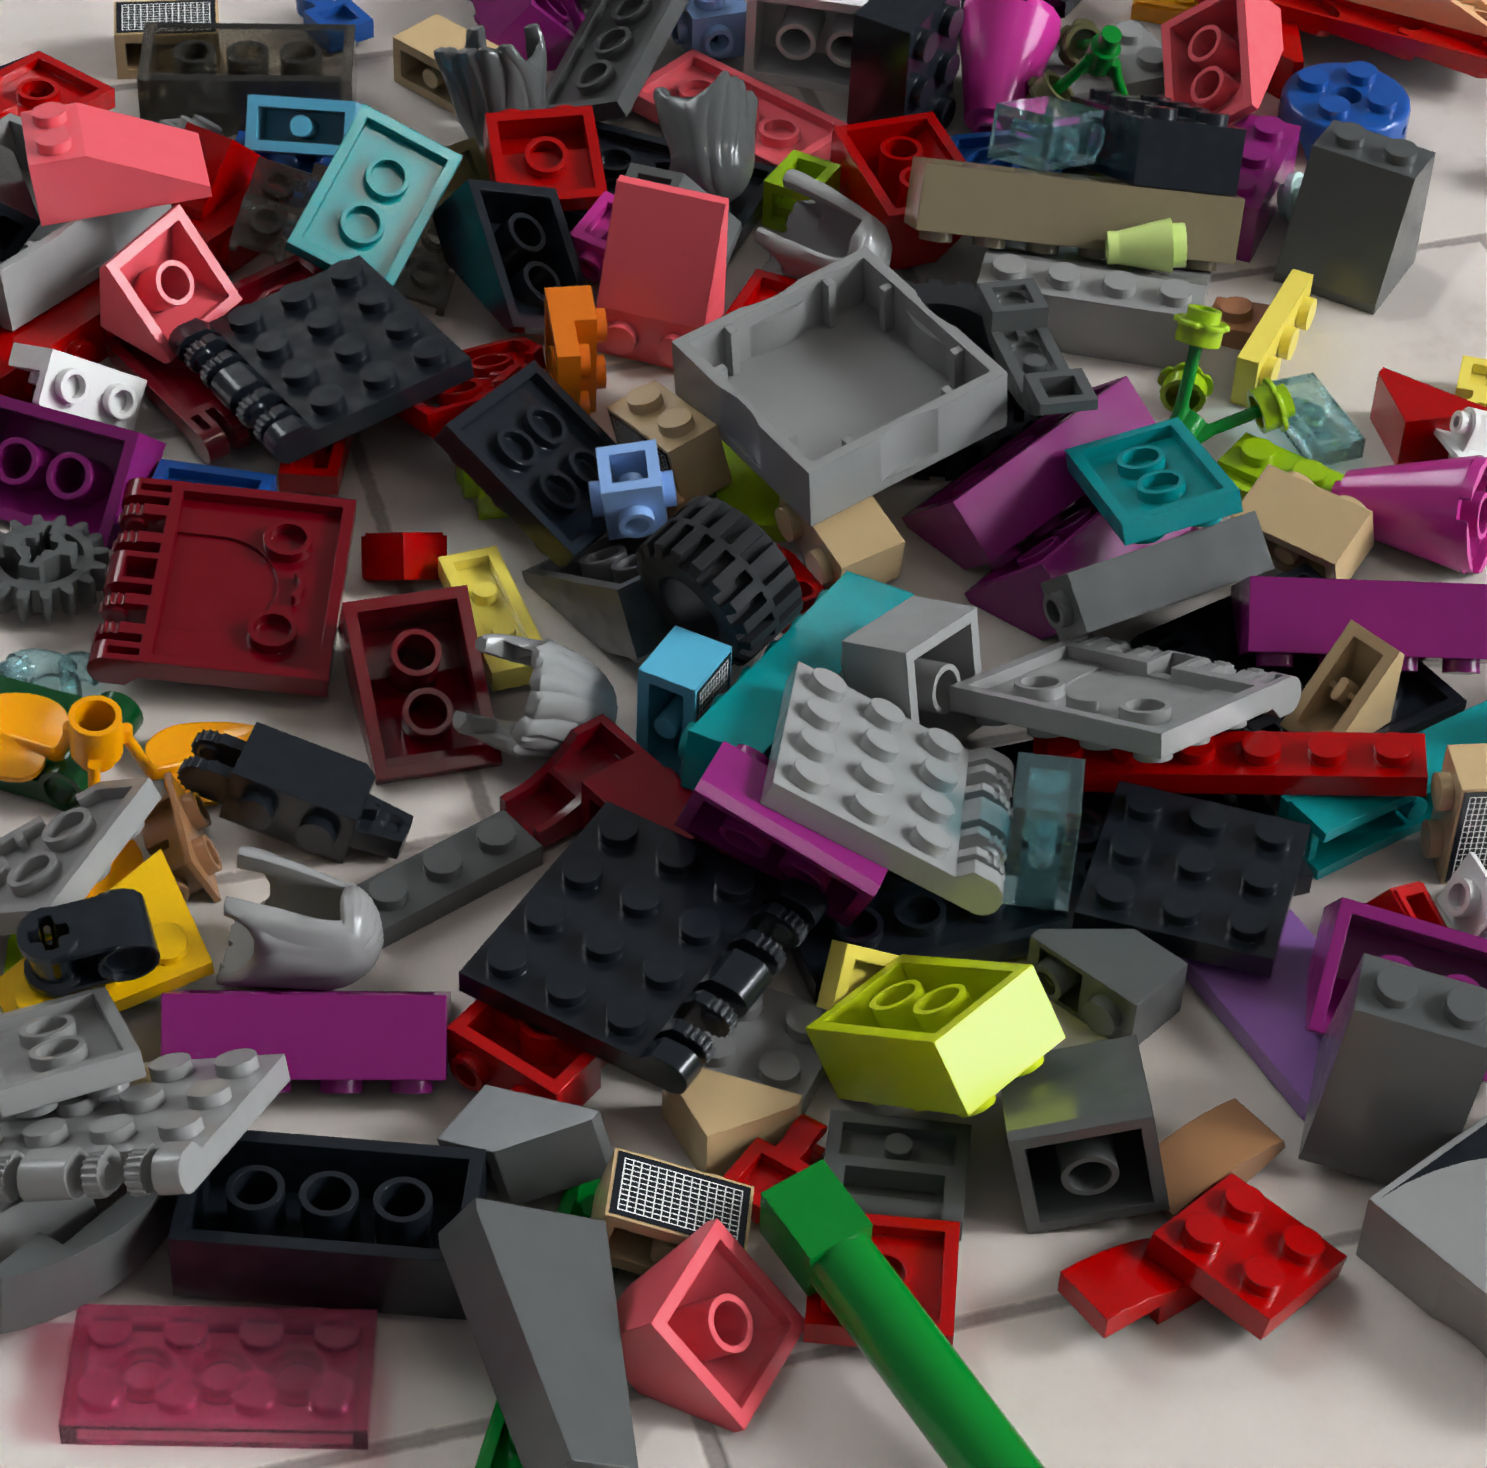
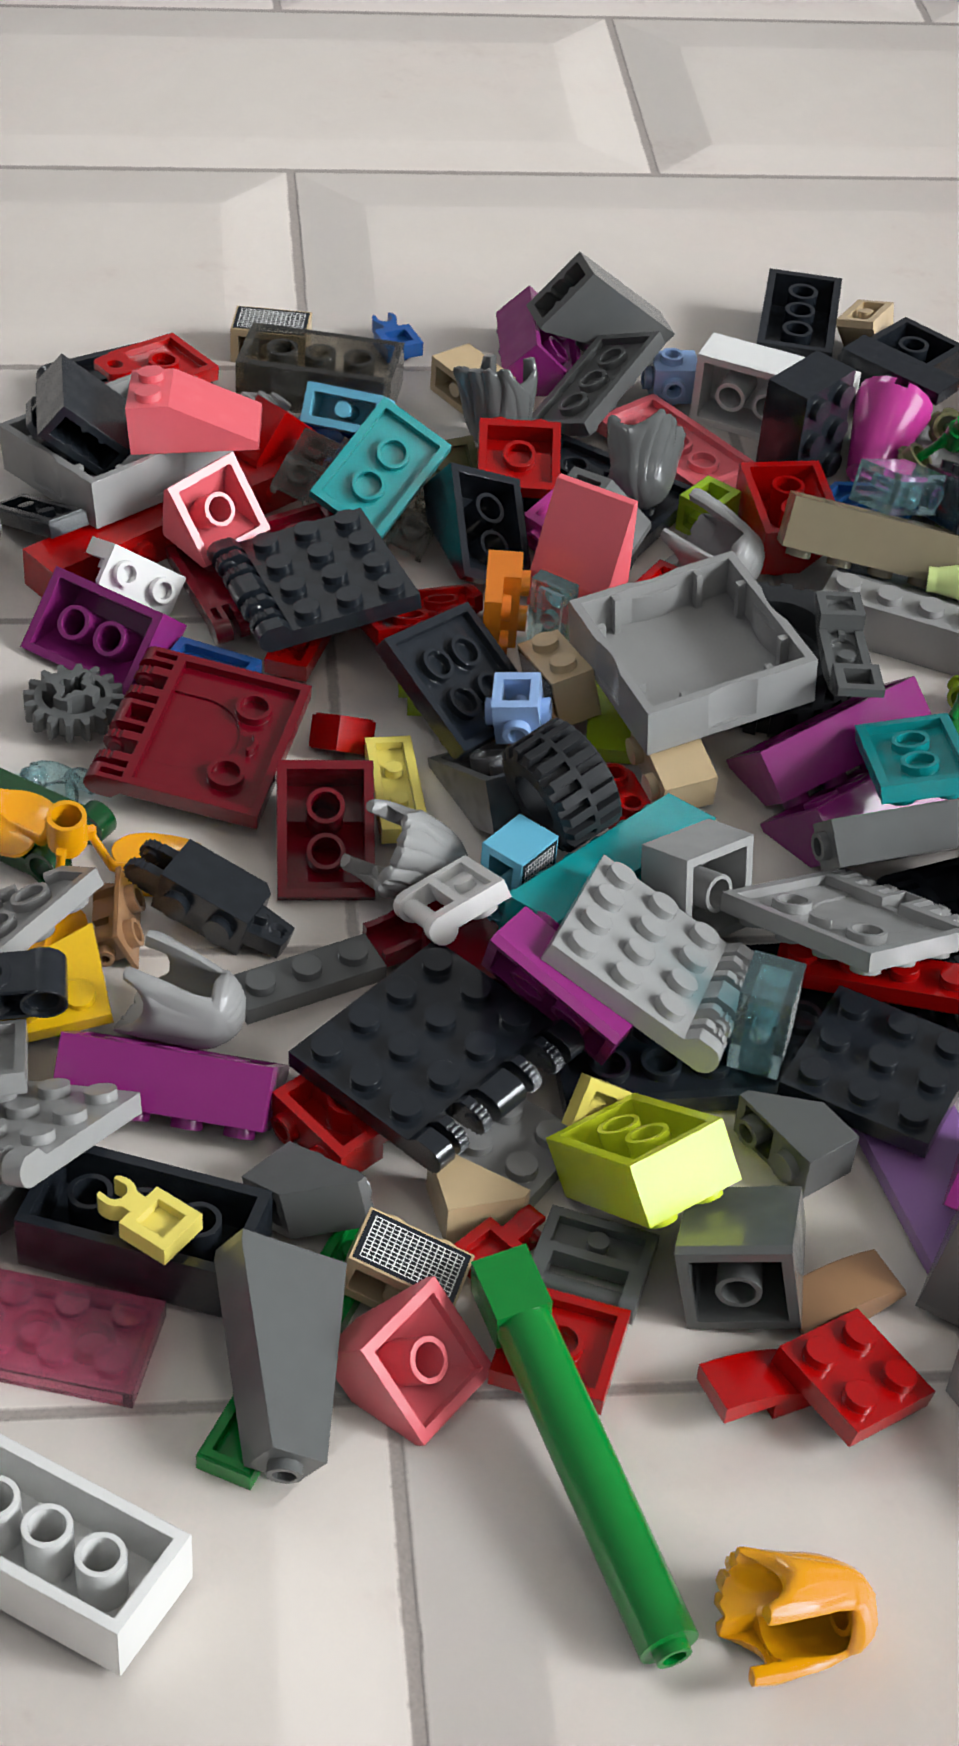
camera: 10 degrees right, 0 degrees up
none -> light yellow plate [97,1176,203,1265]
none -> white plate [393,855,512,946]
none -> clear light blue plate [526,569,579,641]

